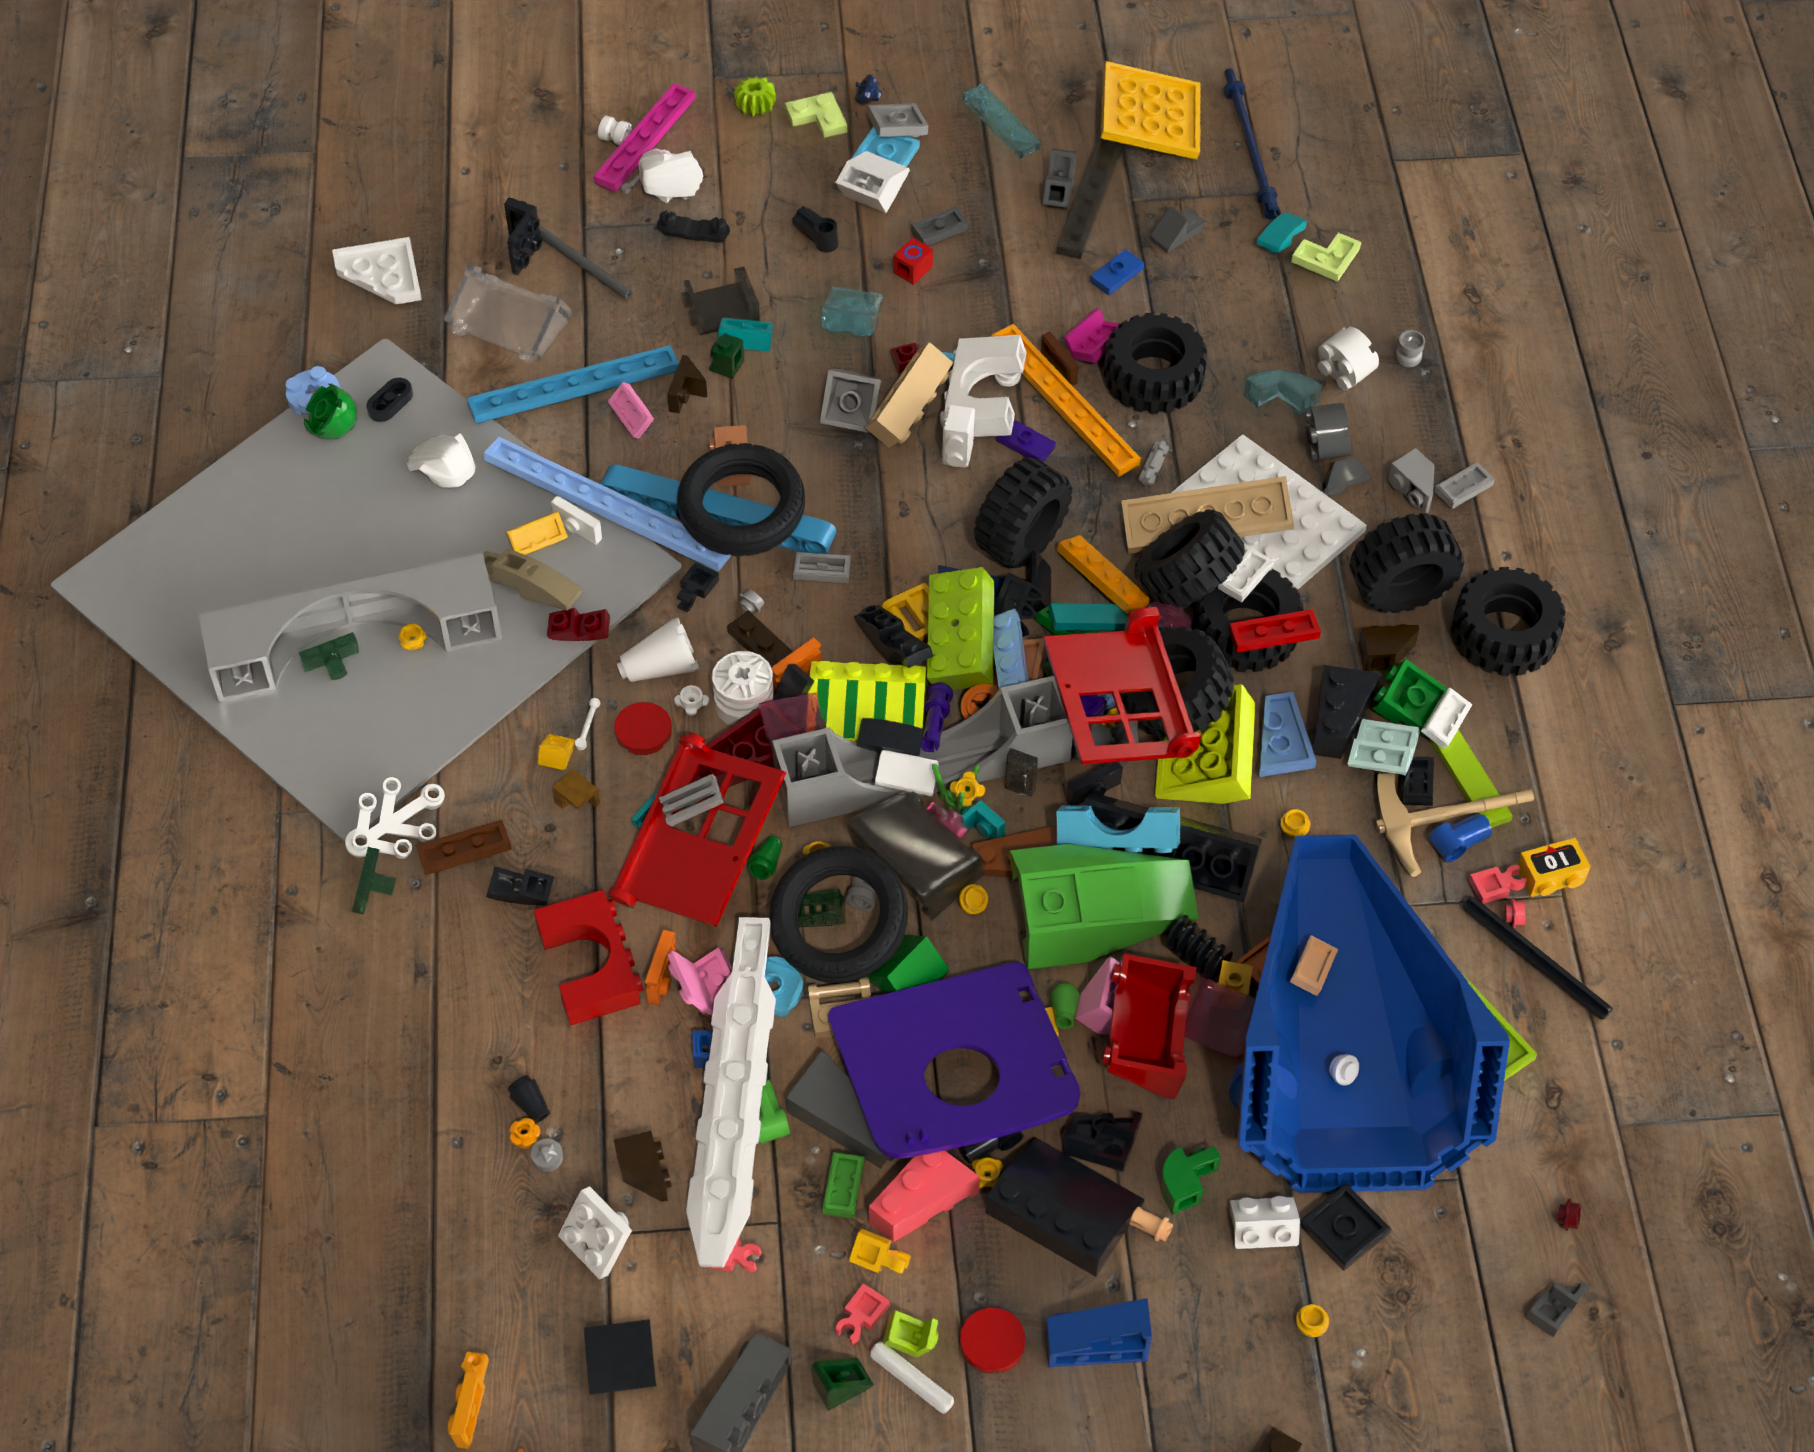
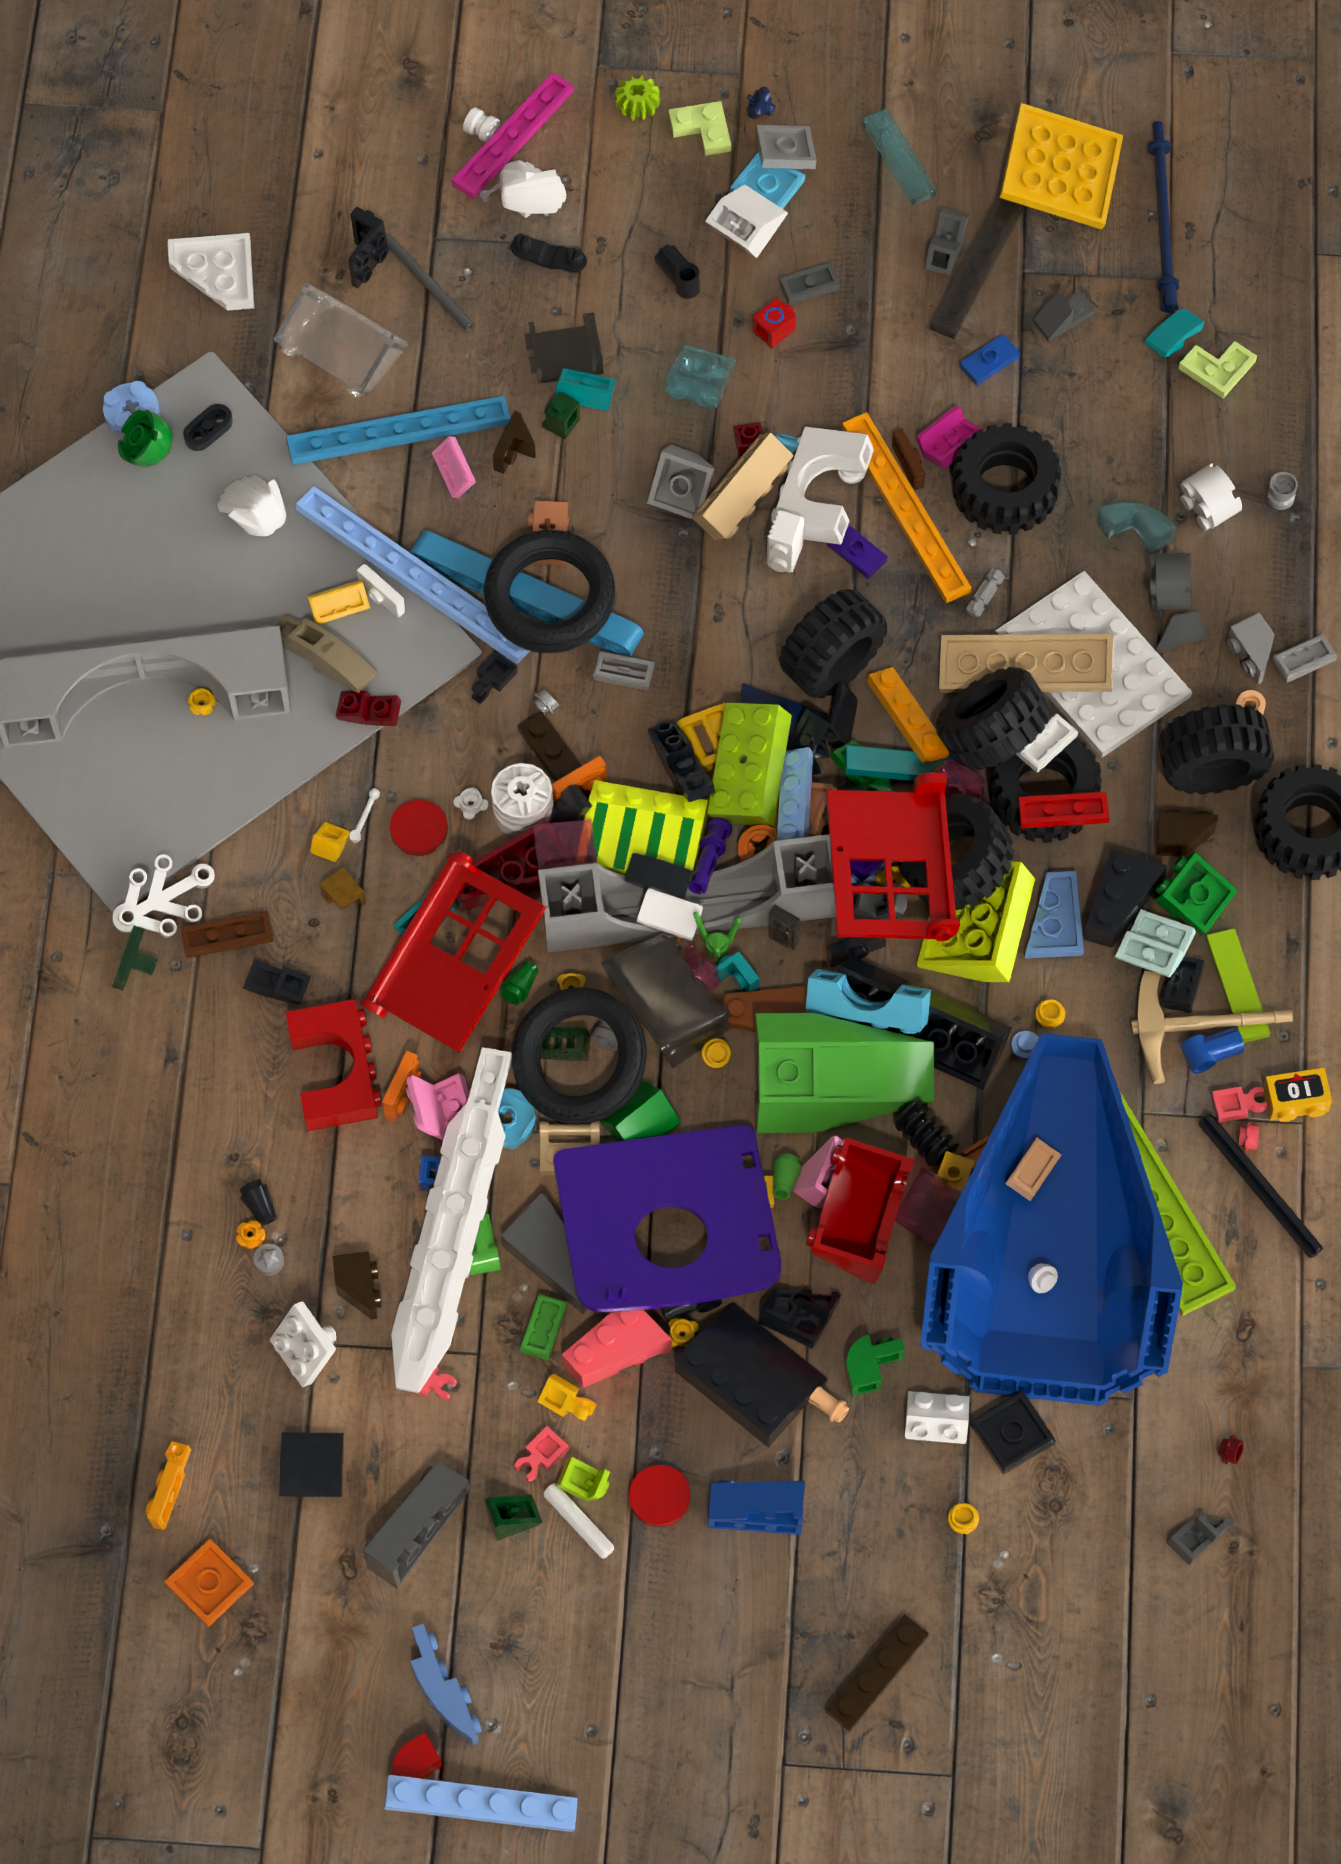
camera: 10 degrees right, 10 degrees up
clear green tile [299,632,359,680] -> none
white cone [617,617,700,682] -> none
light grey tile [659,774,724,827] -> none
yellow plate [950,771,985,807] -> none
white plate [1421,687,1472,749] -> none
none -> light blue plate [1011,1031,1039,1060]

